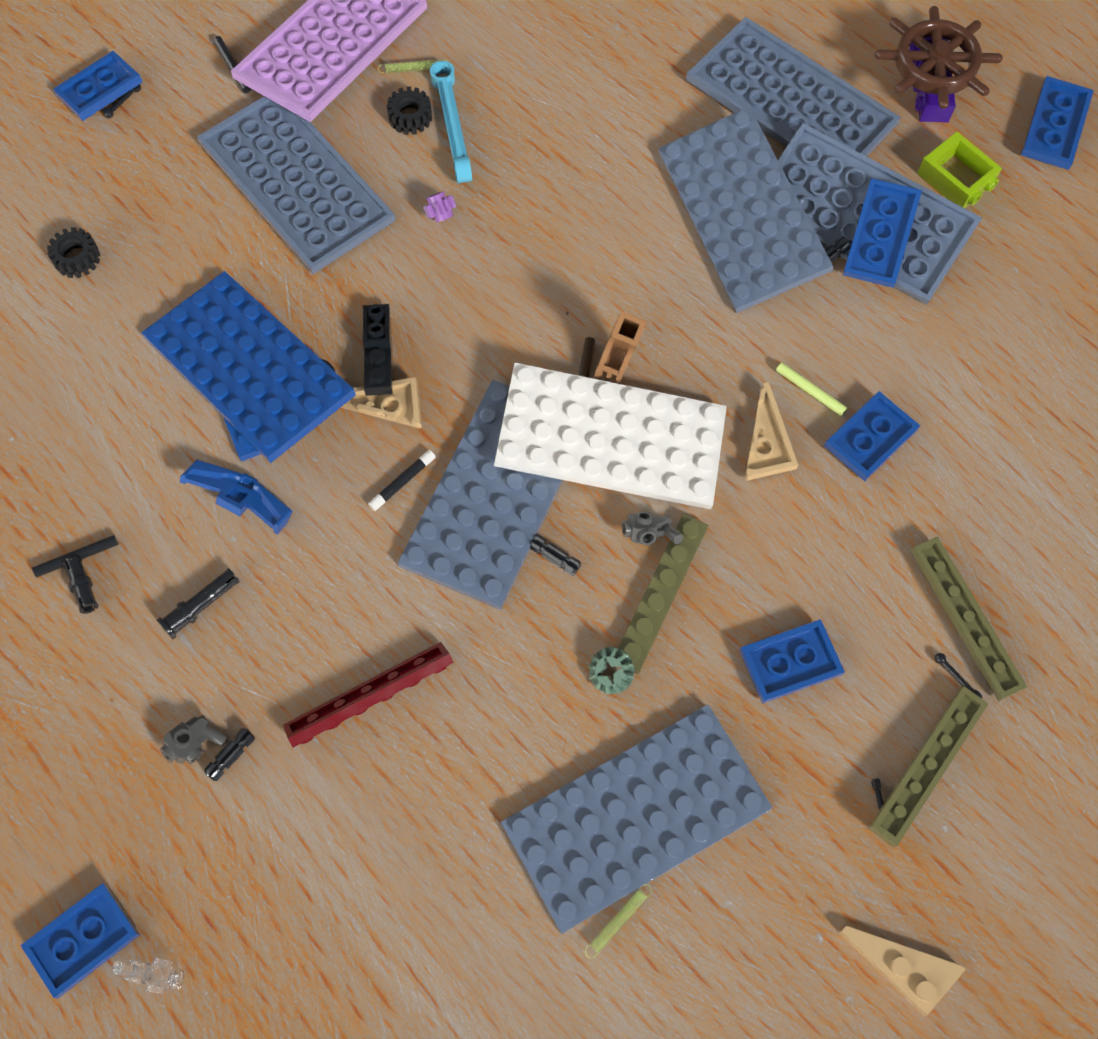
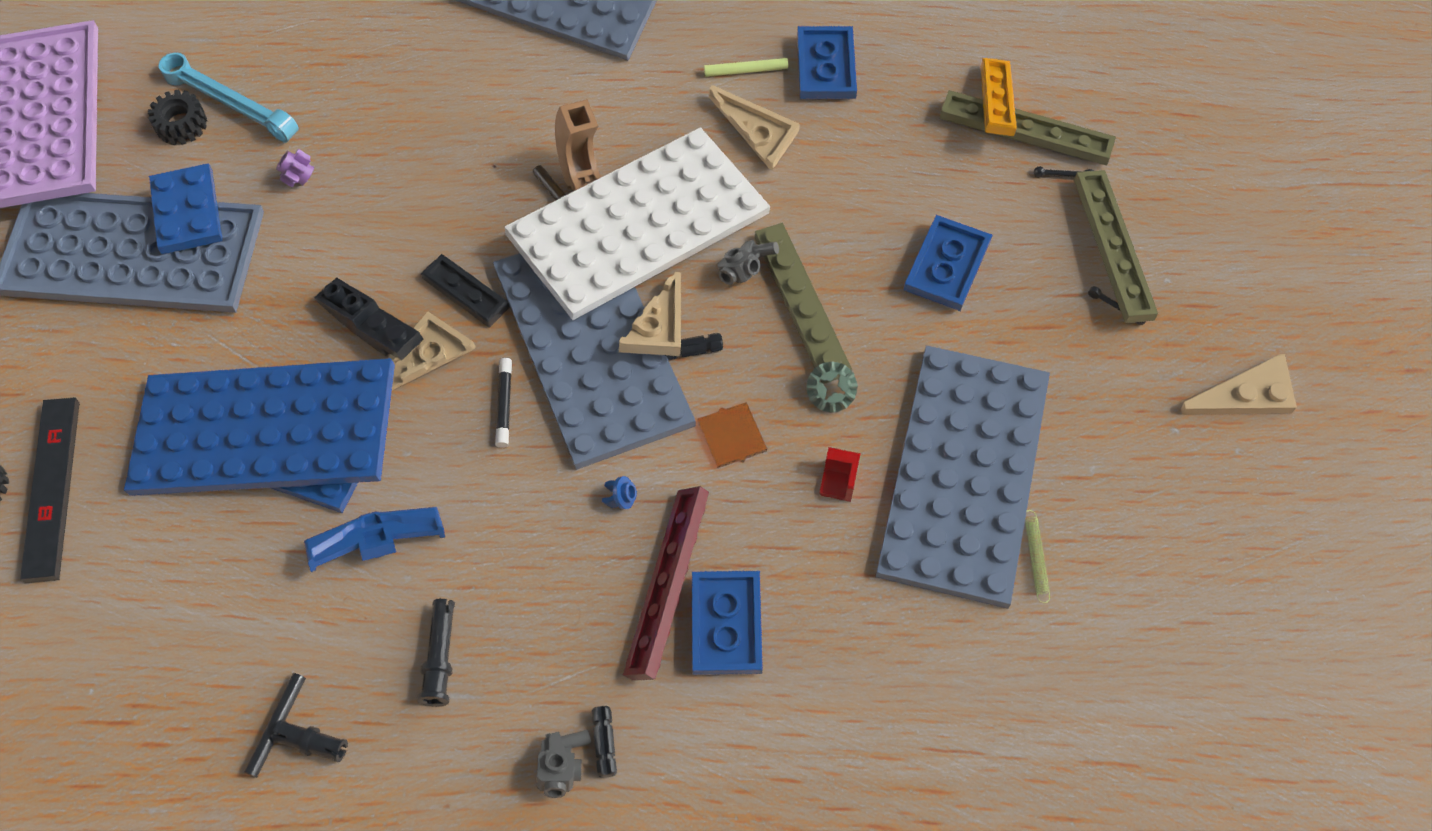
camera: 45 degrees left, 5 degrees down
yellowish green piece [378,59,447,74] -> none
none -> black tile [20,397,80,583]
none -> blue plate [149,163,223,254]
none -> black tile [421,254,510,328]
none -> blue plate [602,476,637,509]
none -> tan wing [619,272,681,356]
none -> blue plate [692,571,763,675]
none -> clear orange piece [698,402,767,468]
none -> red panel [819,447,861,502]
none -> light orange tile [980,58,1017,136]

